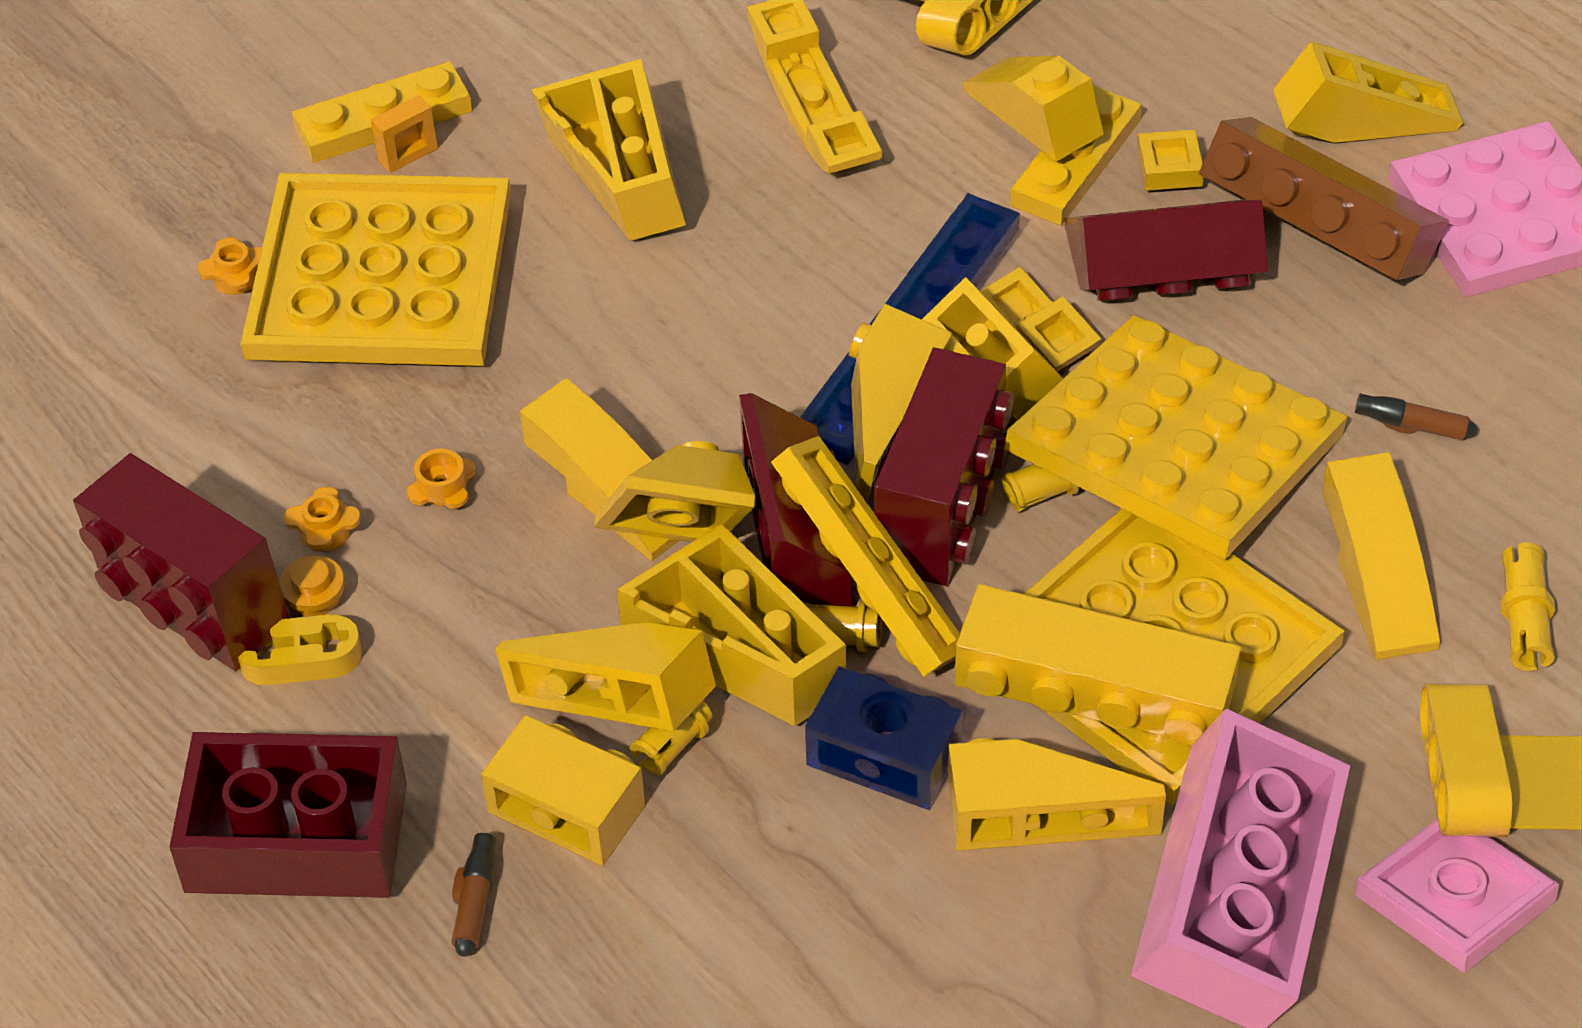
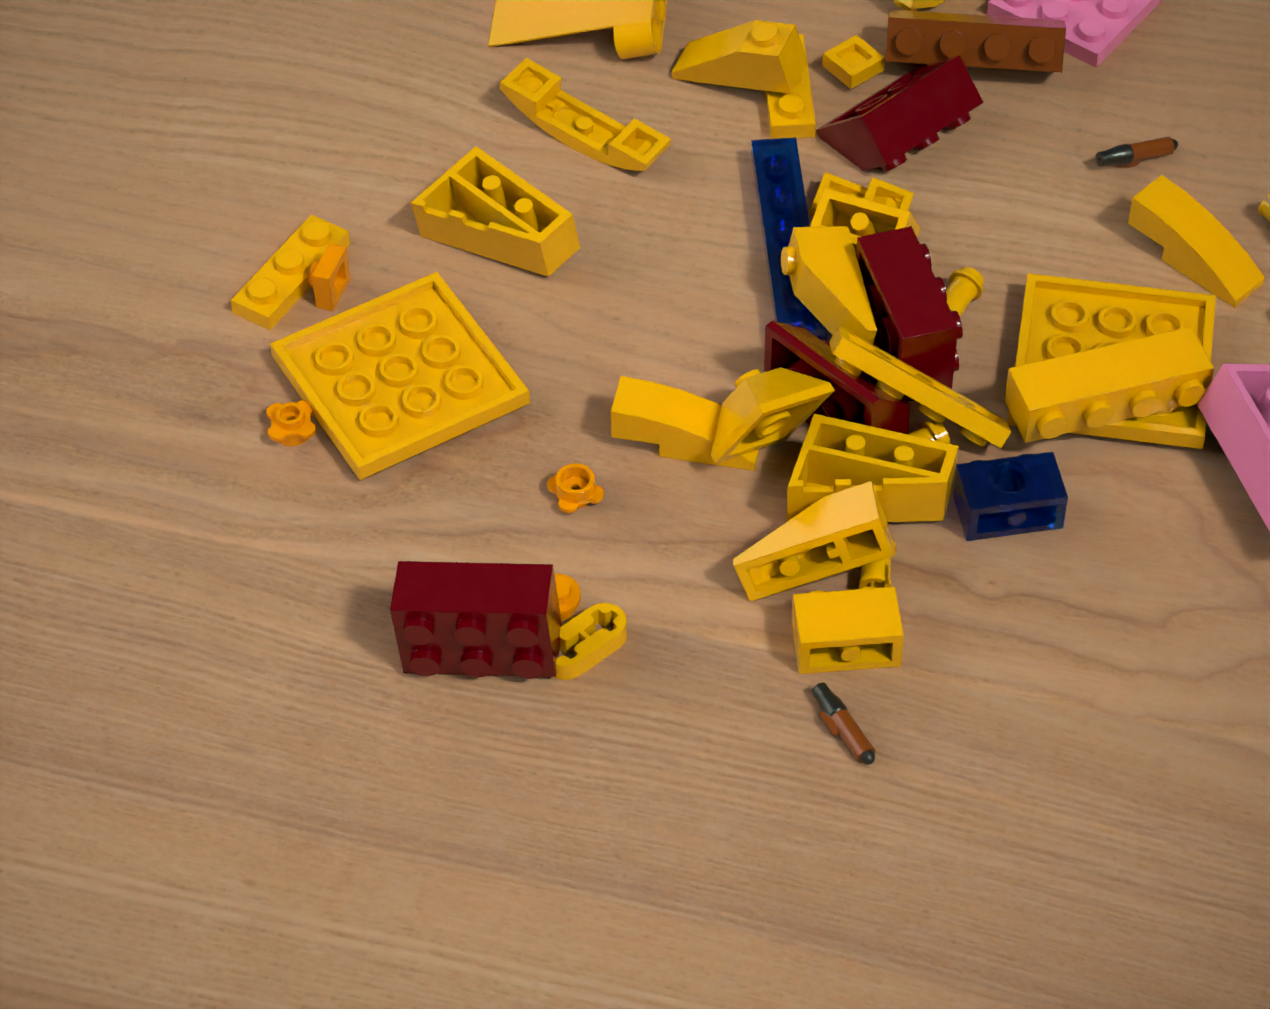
camera: 35 degrees left, 0 degrees up
dark red brick [169,732,407,898] -> none
light orange plate [284,487,361,551] -> none
yellow slope [948,738,1166,851] -> none
yellow plate [1004,315,1348,560] -> none

